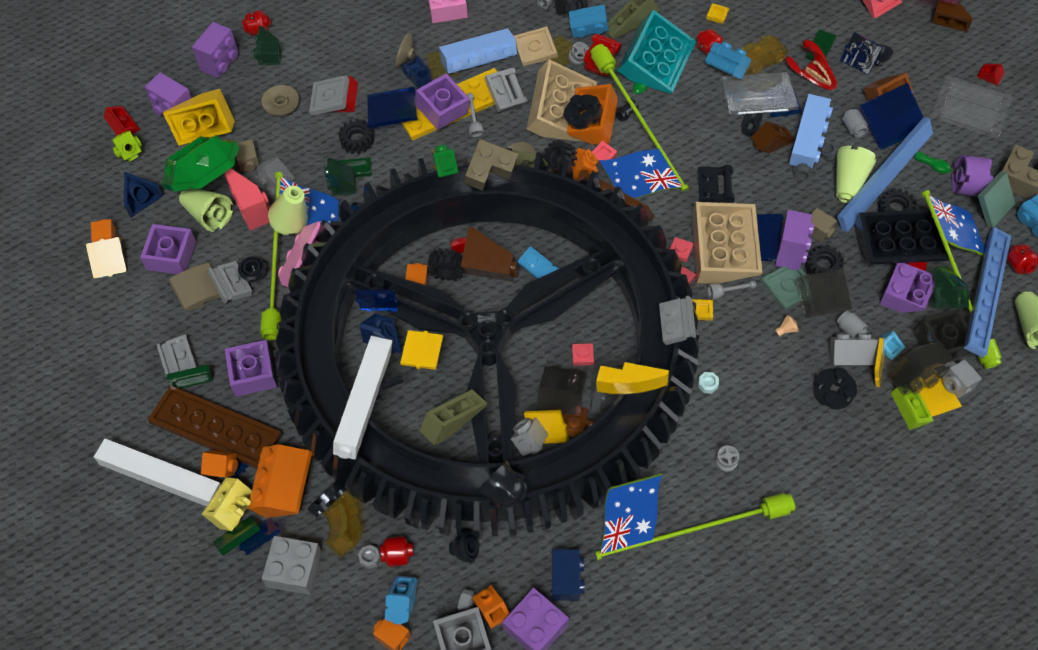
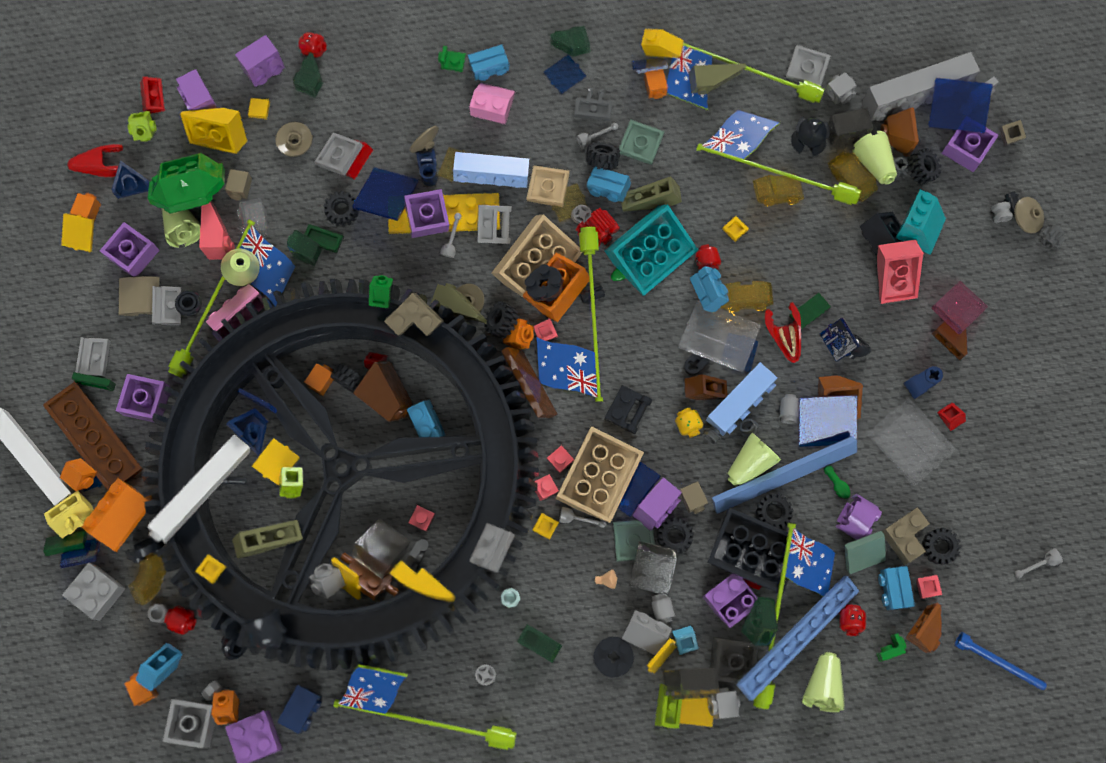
camera: 25 degrees right, 15 degrees up
none -> red animal [67,144,123,177]
none -> yellow tile [195,554,226,584]
none -> yellow tile [248,98,270,119]
none -> lime brick [279,467,303,498]
none -> clear green slope [517,624,562,663]
none -> yellow head [675,408,703,438]
none -> dark blue piece [903,366,943,399]

